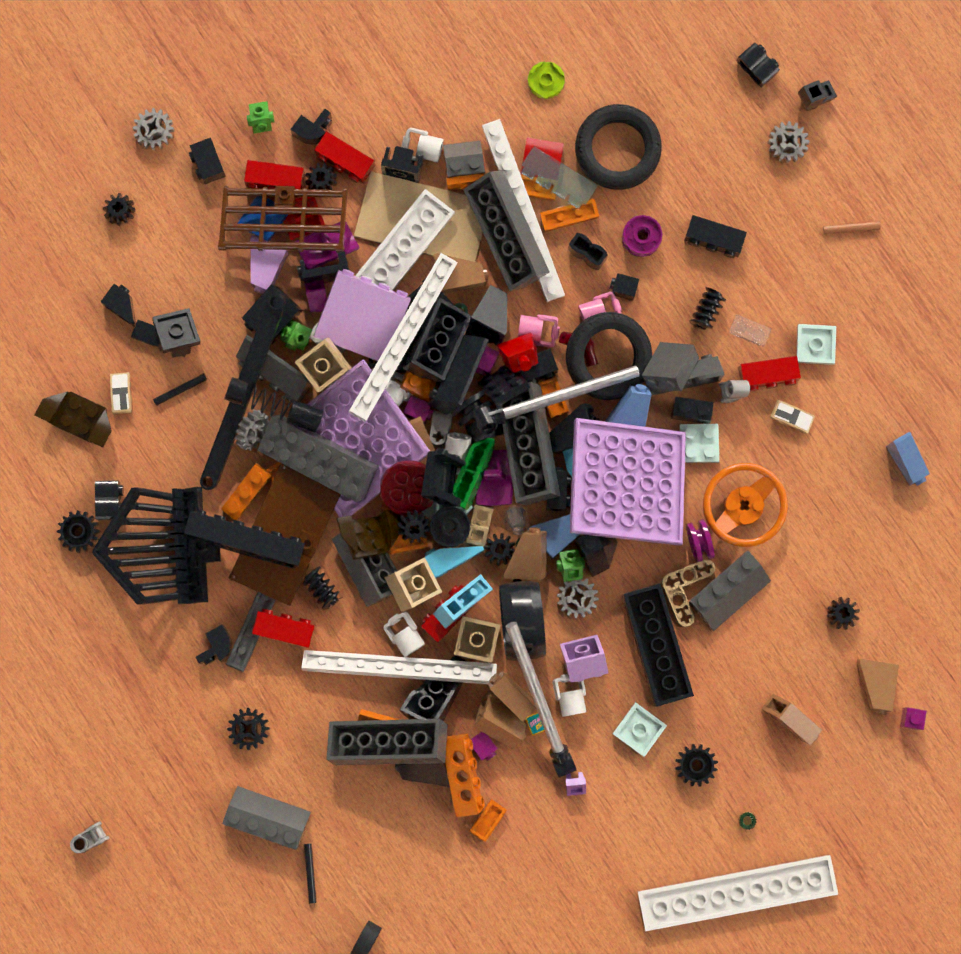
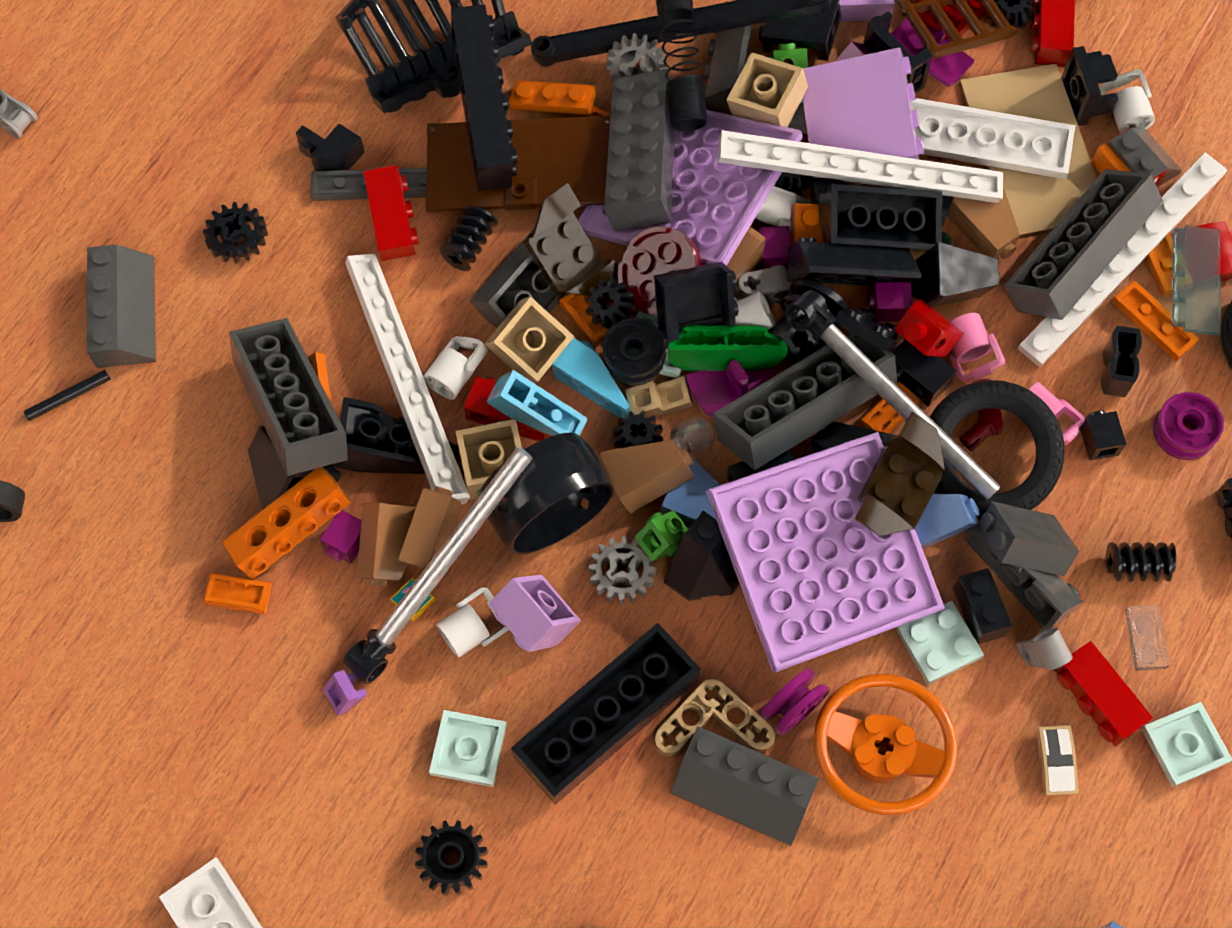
camera: 65 degrees right, 15 degrees down
none -> dark brown piece [855,412,945,536]

